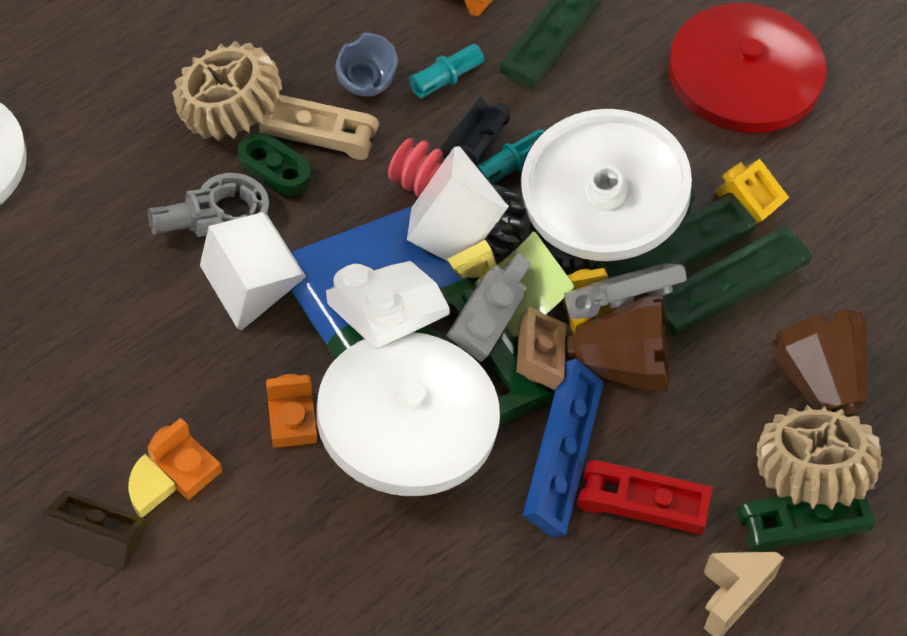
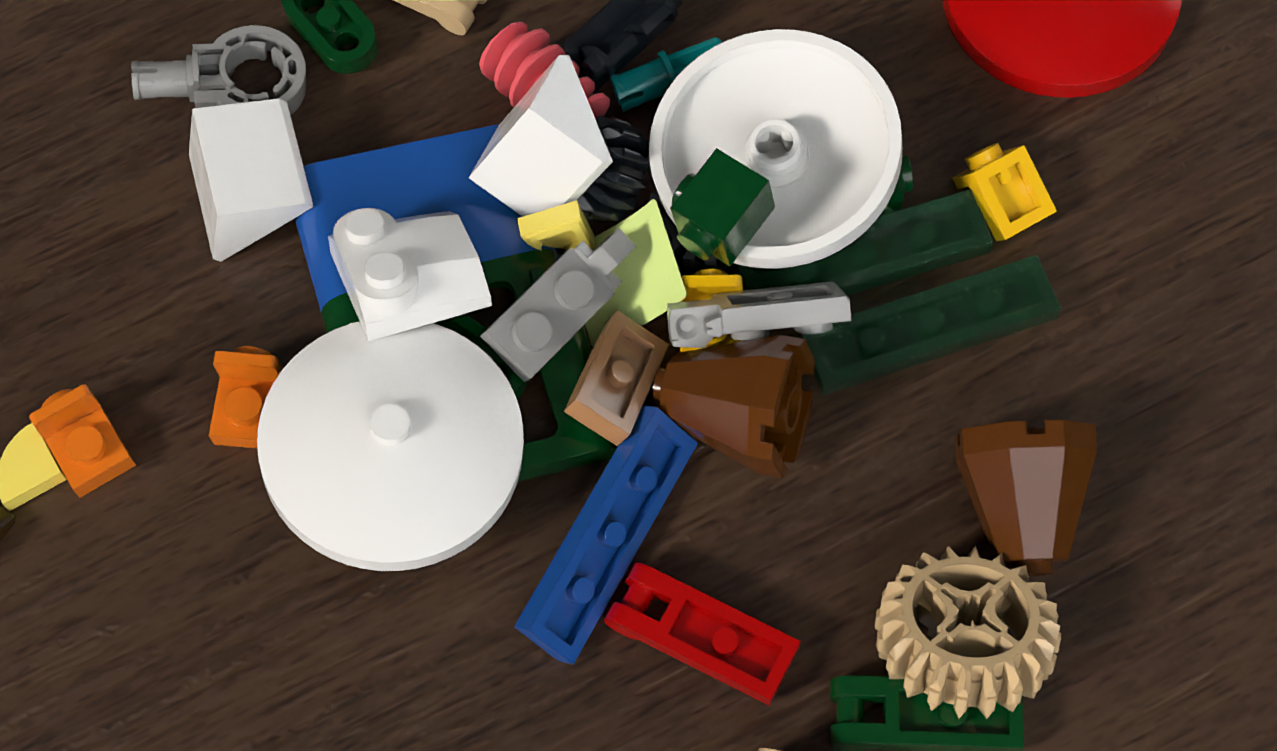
camera: 20 degrees right, 10 degrees up
none -> dark green brick [670,148,775,266]

